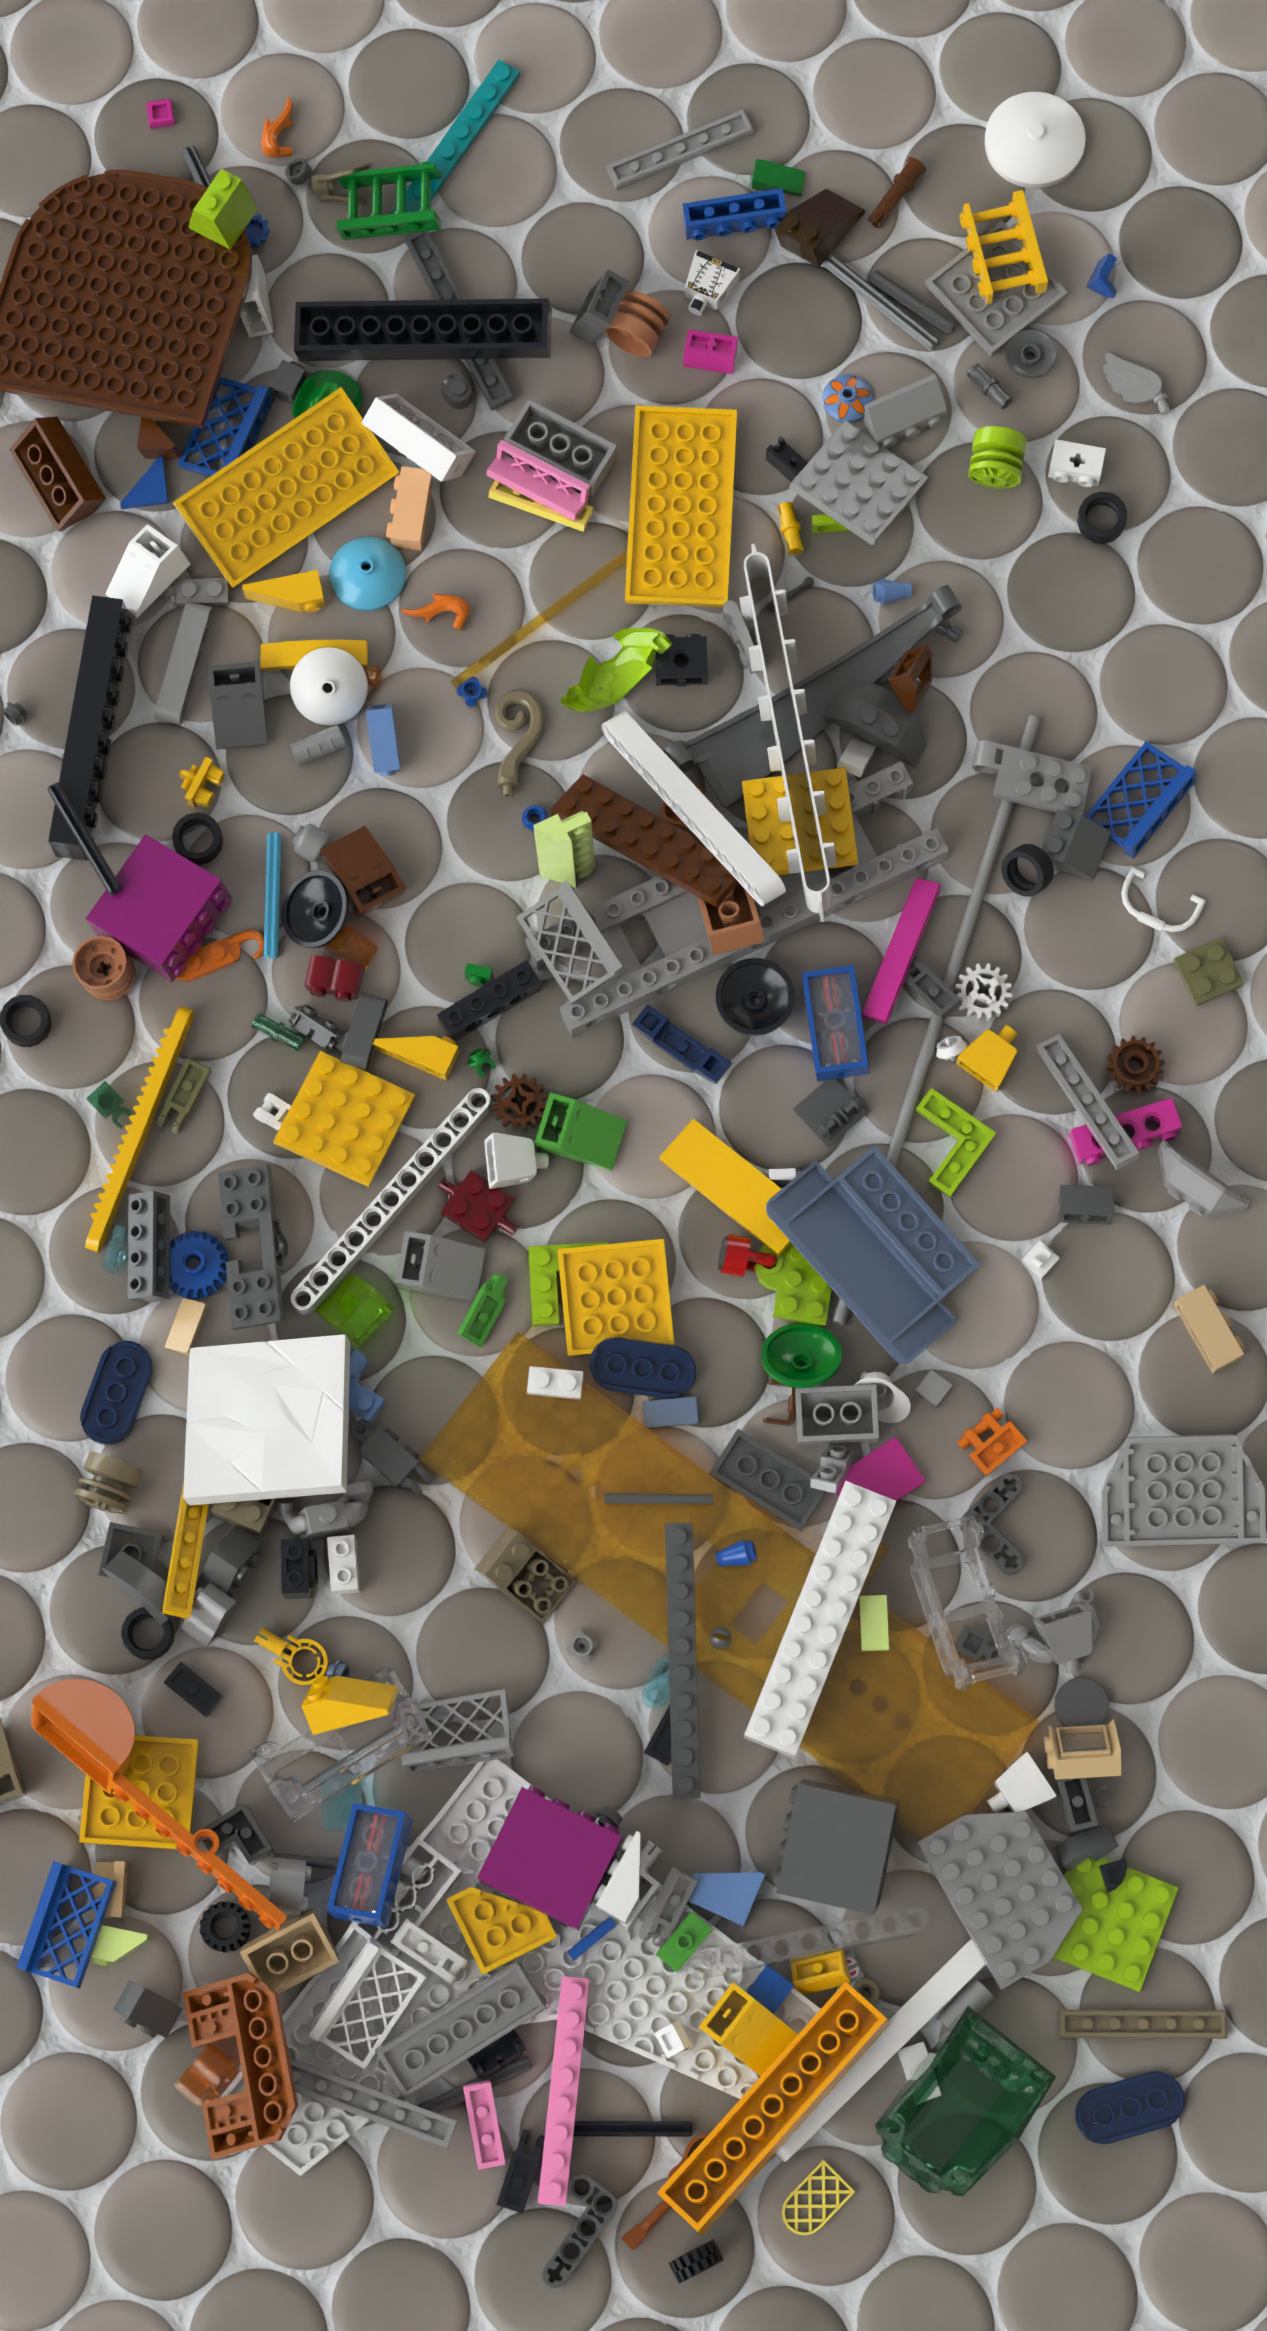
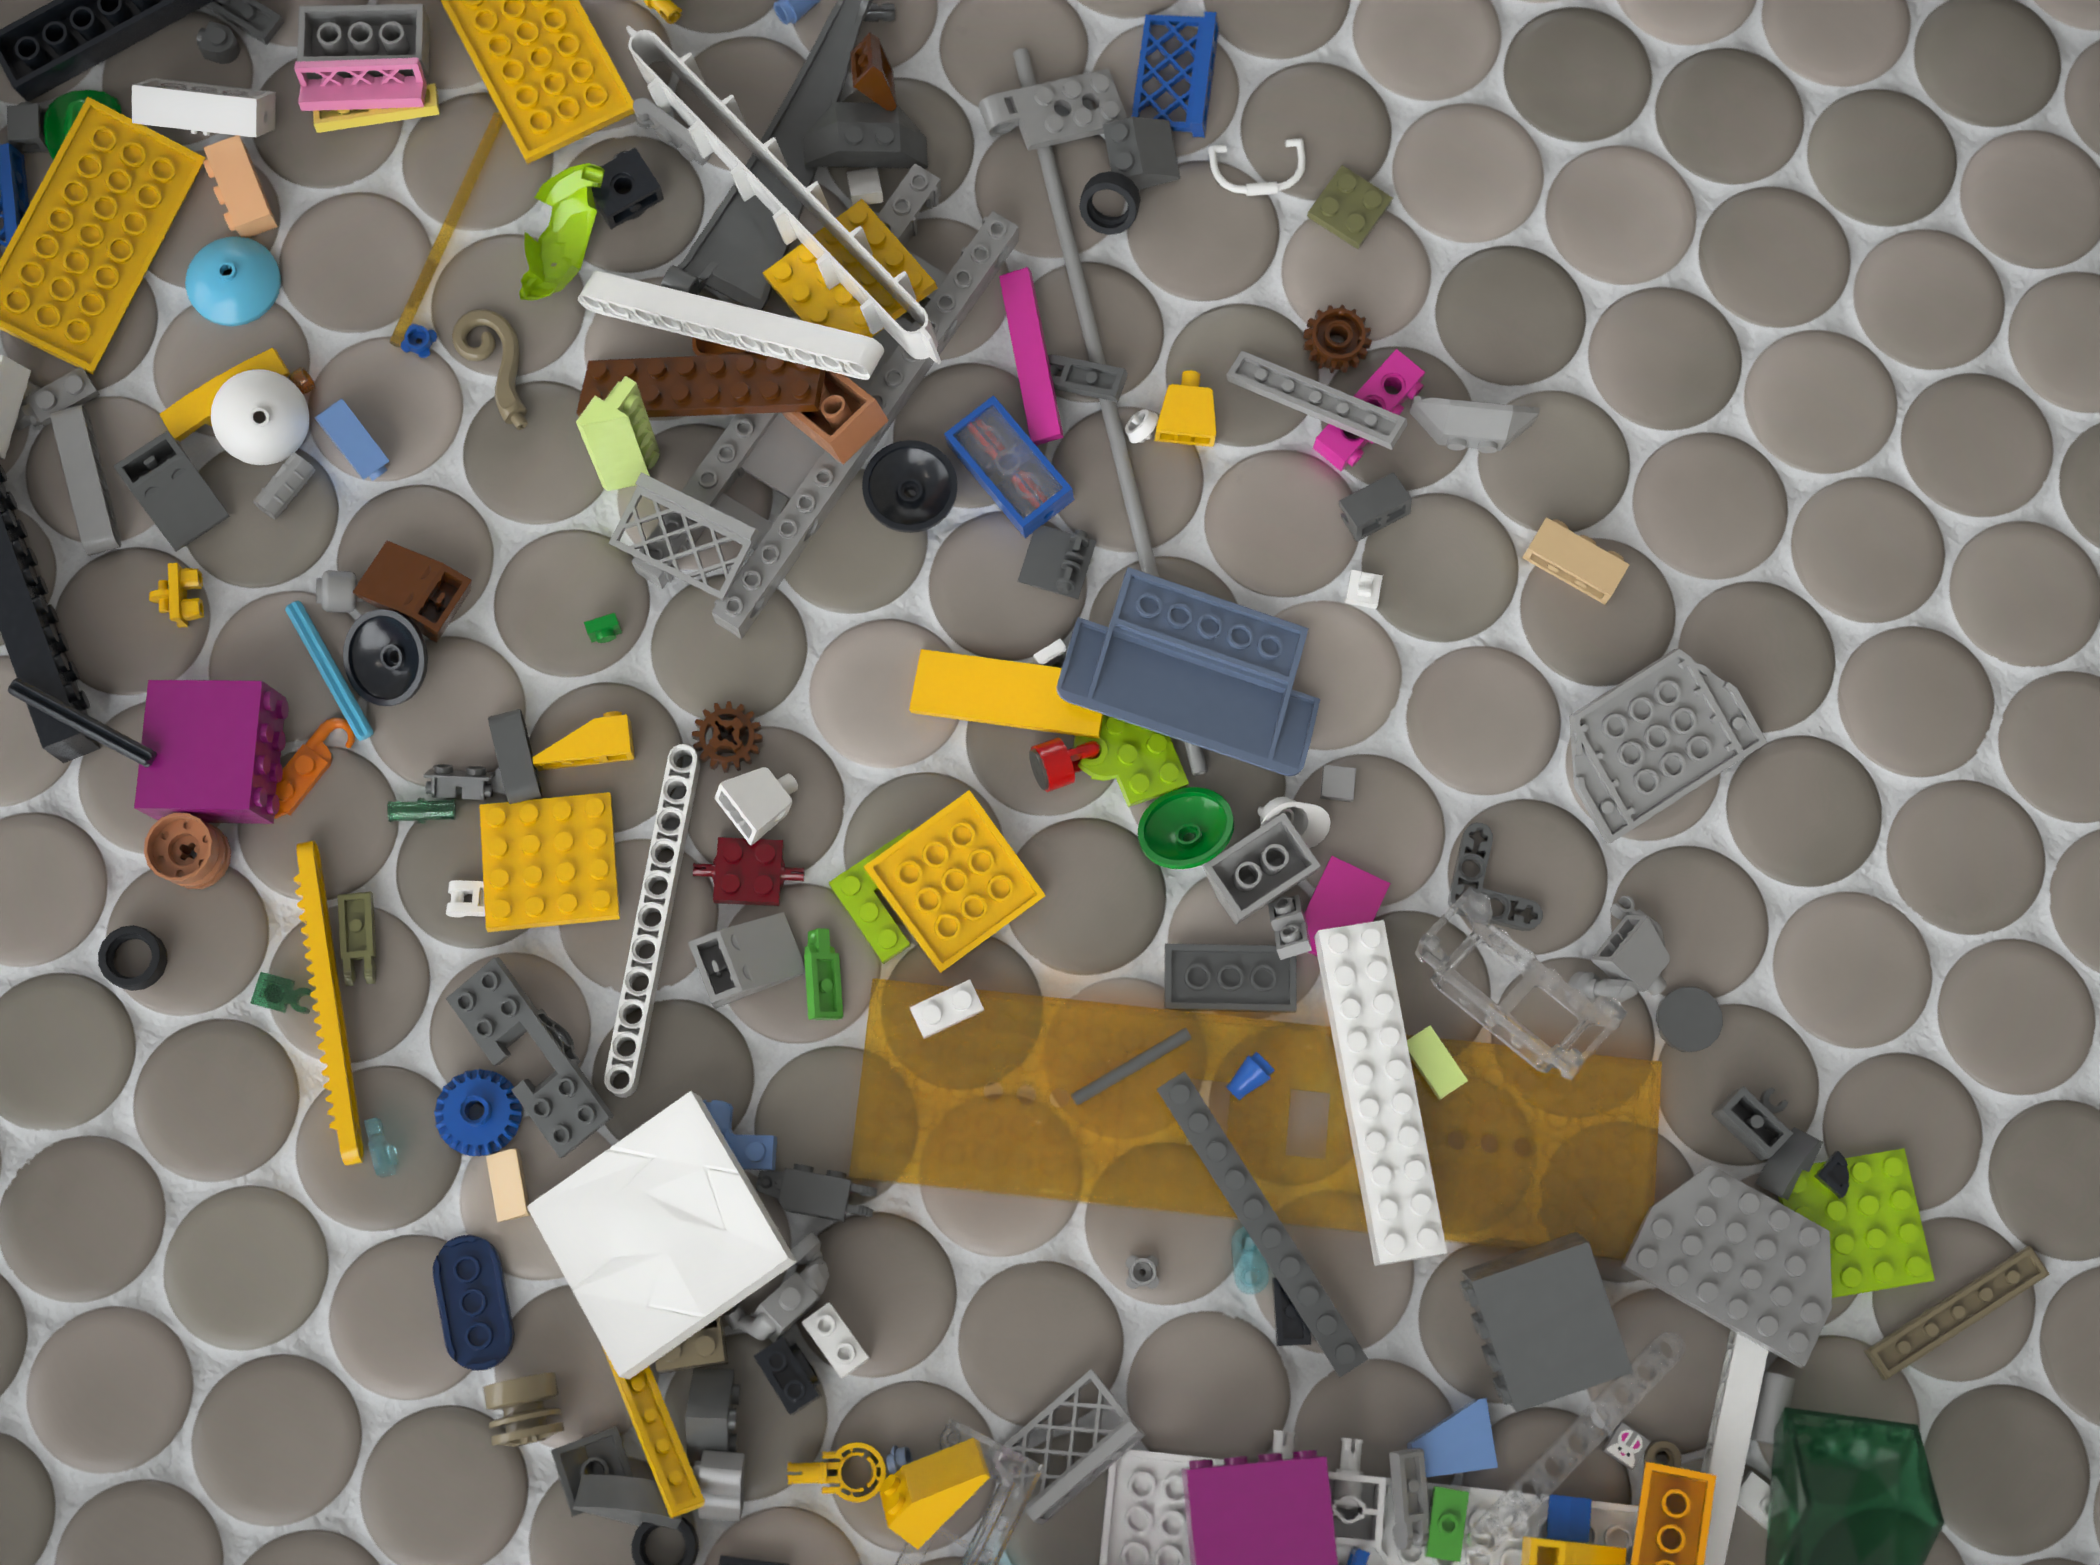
camera: 40 degrees left, 0 degrees up
dark grey brick [127,1191,170,1303] -> none
black tyre [172,812,223,865] -> none
yellow slope [242,570,326,613] -> none
dark red brick [304,955,364,1002] -> none
clear neon green slope [315,1273,394,1348] -> none
clear orange slope [322,926,378,970] -> none
orange piece [400,593,470,630] -> none
black brick [437,960,542,1042] -> none
green plate [467,1048,496,1077] -> none
dark tan slope [475,1527,576,1623] -> none
blue plate [522,805,548,831] -> none
bright green slope [535,1092,627,1171] -> none
dark blue tile [589,1337,696,1399] -> none
white slope [594,1831,641,1925] -> none
dark grey plate [597,1806,623,1829] -> none
dark blue slope [632,1004,732,1084] -> none
sand blue tile [643,1397,699,1429] -> none
dark grey hinge [710,1627,731,1650] -> none
reddish brown piece [763,1379,796,1426] -> none
dark grey hinge [769,577,814,612] -> none
yellow slope [791,1950,851,1995] -> none
lime plate [916,1088,996,1198] -> none
dark grey plate [953,1624,1005,1666] -> none
white gear [955,963,1012,1021] -> none
orange plate [956,1408,1027,1477] -> none
white torso [986,1752,1057,1813] -> none
tan window [1044,1719,1121,1780] -> none
dark blue tile [1075,2071,1185,2144] -> none

